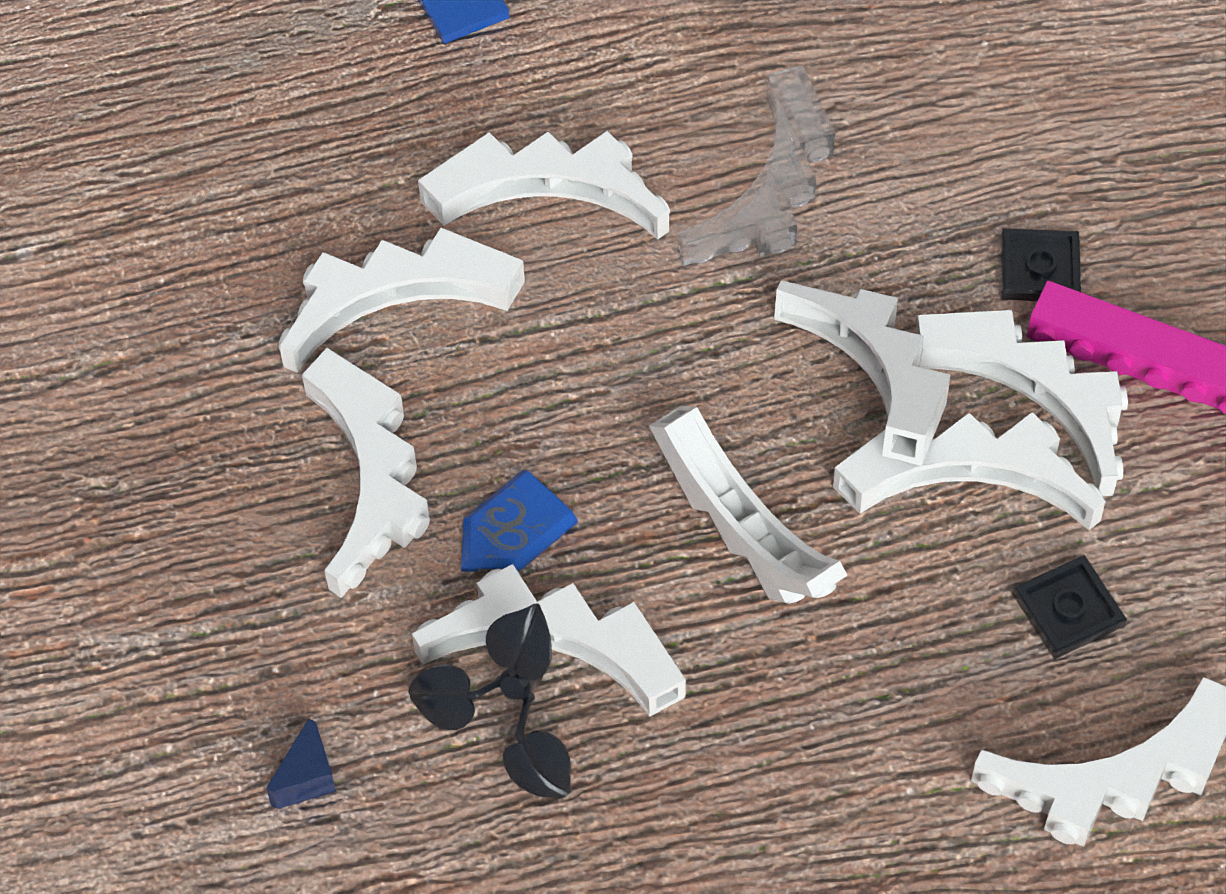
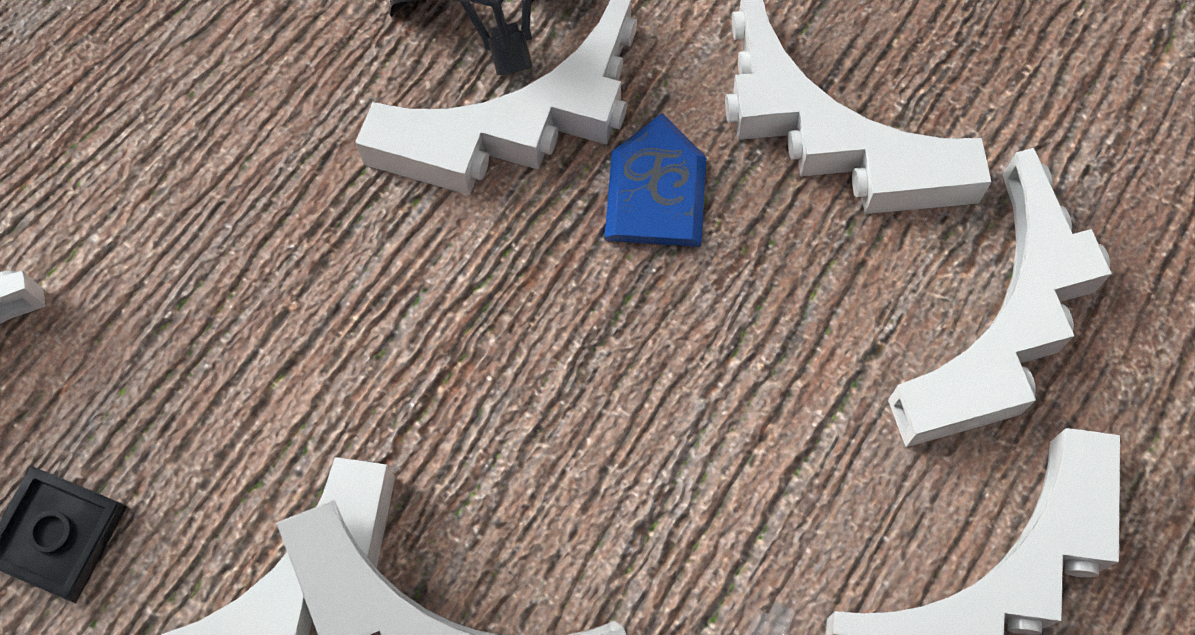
camera: 140 degrees right, 10 degrees up
white arch [649,405,847,604] -> none

